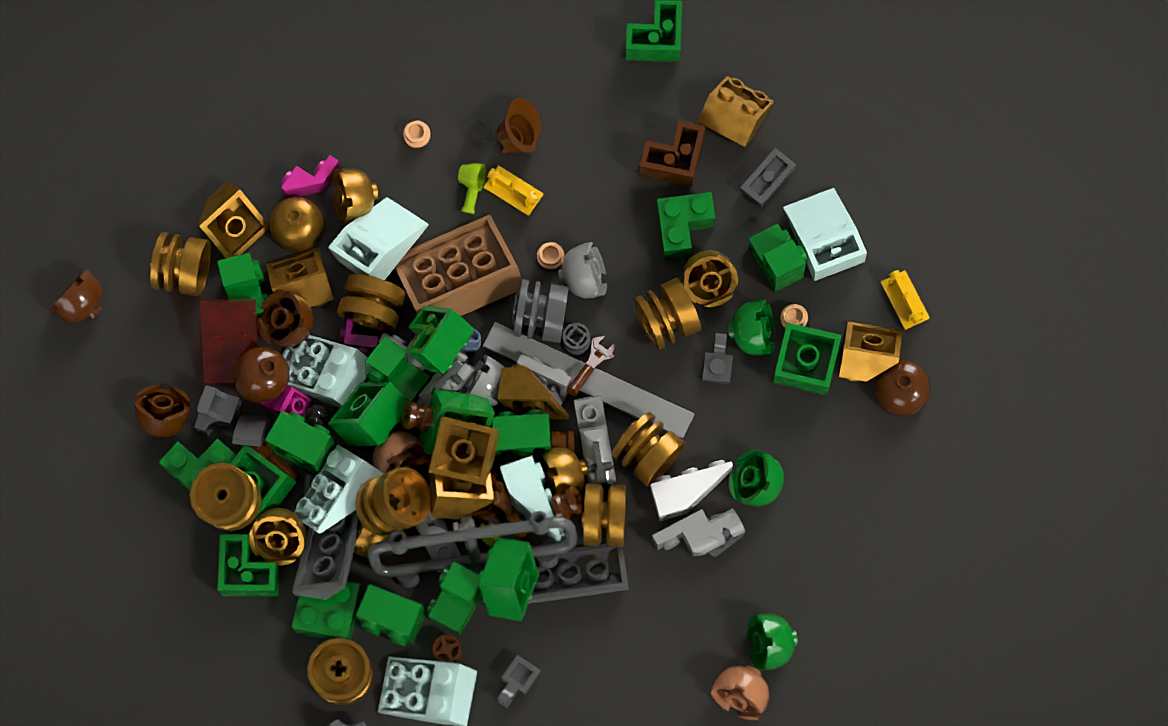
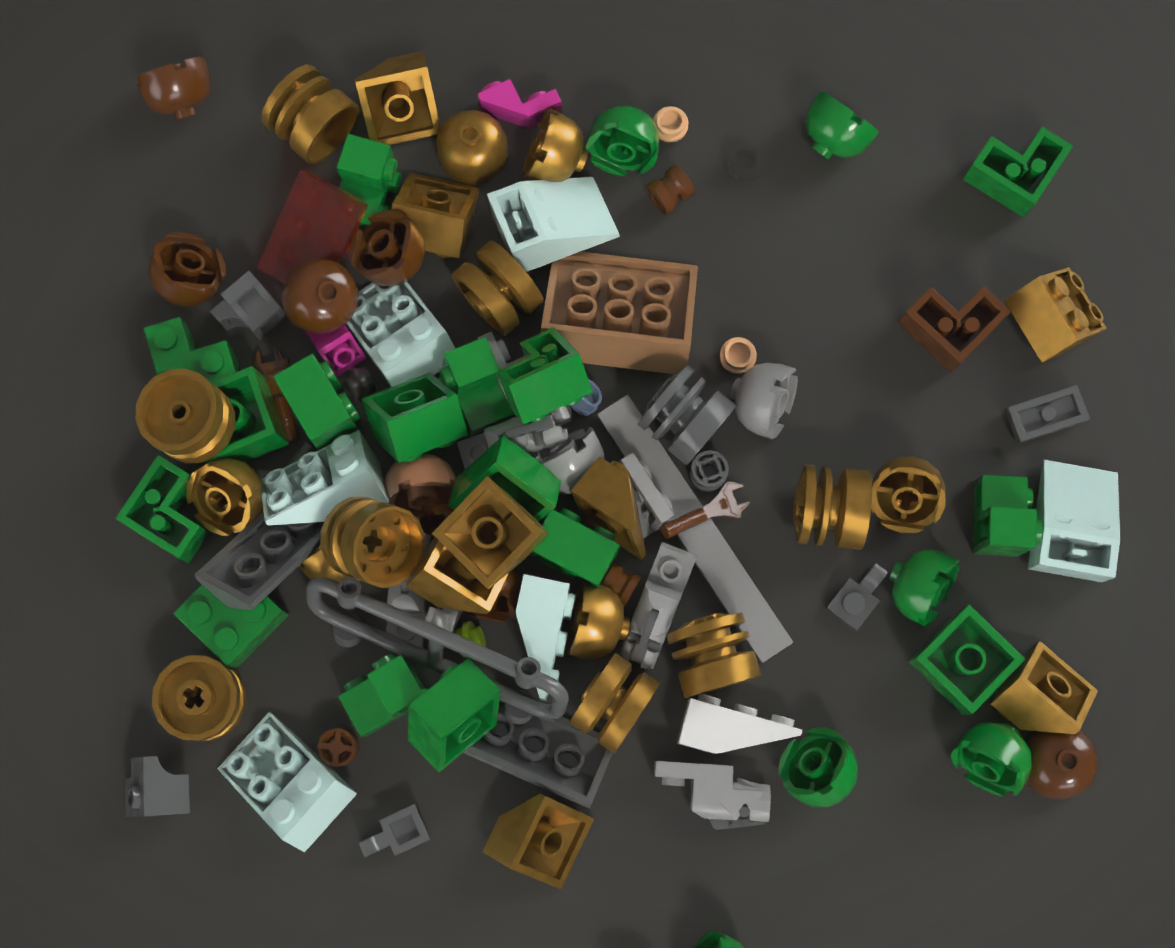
camera: 25 degrees right, 5 degrees up
dark grey slope [232,413,270,446] -> none
magenta bracket [340,318,379,357] -> none
green brick [356,584,426,647] -> none
reddish brown wheel [402,401,433,432] -> none
lime bar [458,163,486,215] -> none
yellow hinge [483,165,544,216] -> none
reddish brown piece [493,482,527,539] -> none
reddish brown piece [496,98,541,154] -> none
reddish brown wheel [551,487,585,519] -> none
green brick [657,192,715,261] -> none
light nougat plate [780,304,808,329] -> none
yellow hinge [881,270,930,330] -> none
none -> pearl gold slope [482,794,594,889]
none -> green cylinder [585,106,659,176]
none -> reddish brown wheel [645,164,696,215]
none -> green cylinder [805,90,880,160]
none -> green cylinder [950,722,1032,796]

